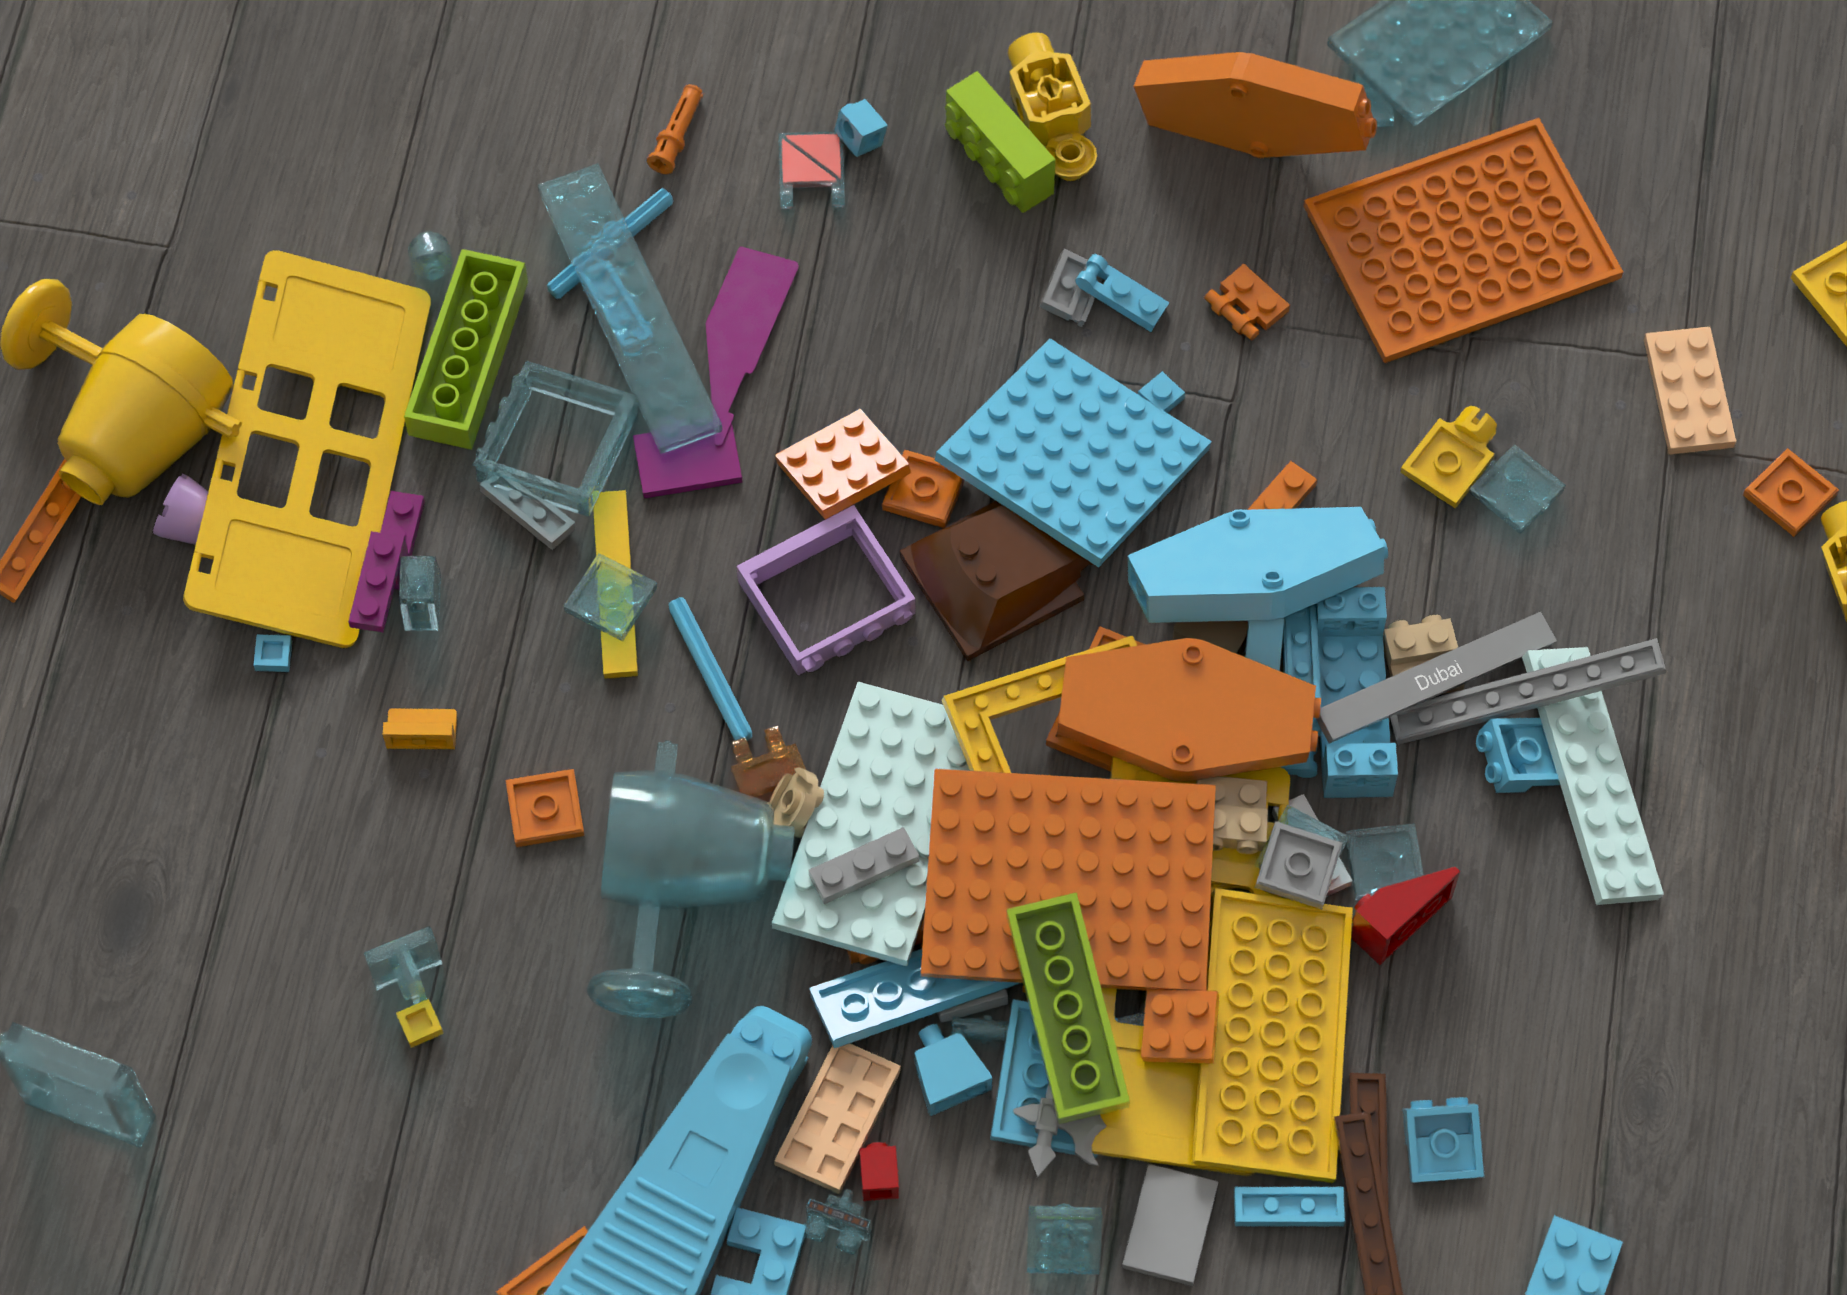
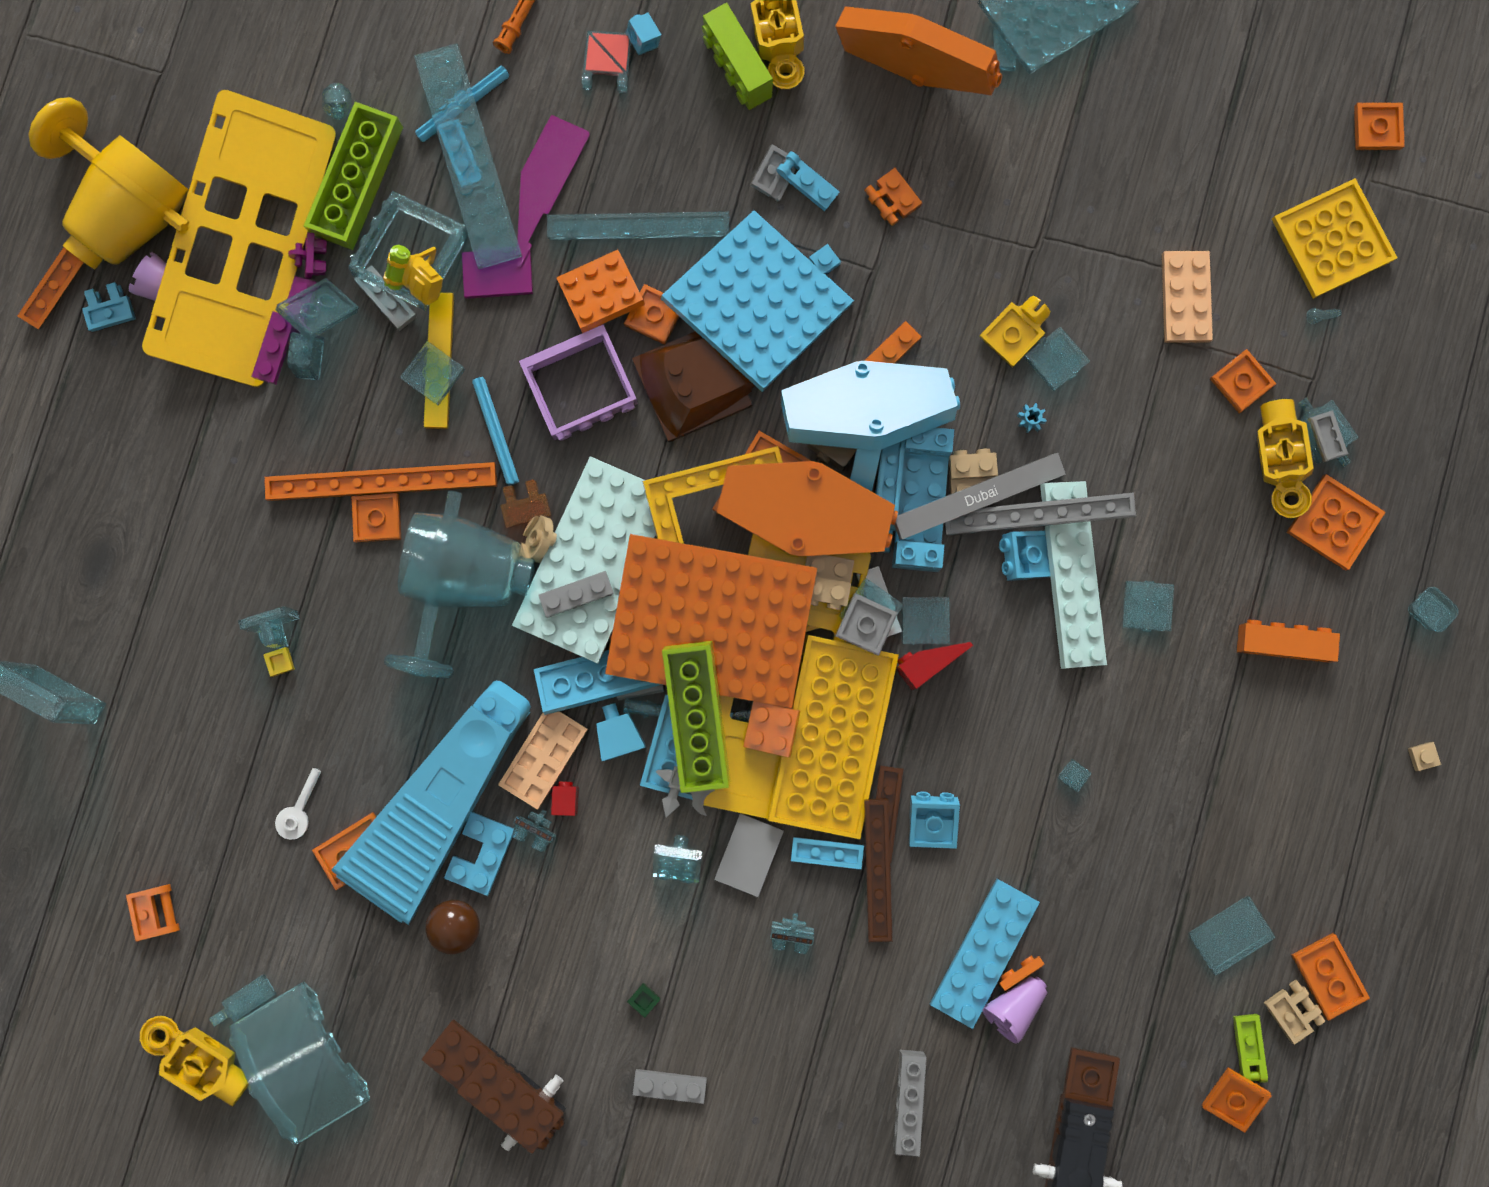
camera: 10 degrees right, 20 degrees up
medium azure plate [253,634,293,672] -> none
light orange panel [382,708,457,749] -> none
orange plate [1303,118,1623,363] -> none
none -> medium azure plate [82,282,136,332]
none -> orange plate [265,462,497,501]
none -> clear light blue tile [275,278,359,340]
none -> white piece [275,768,321,840]
none -> magenta hips [288,232,327,279]
none -> yellow piece [383,245,443,305]
none -> clear light blue plate [547,211,729,240]
none -> medium azure gear [1017,403,1047,433]
none -> clear light blue plate [1057,759,1092,792]
none -> clear light blue plate [1122,580,1174,632]

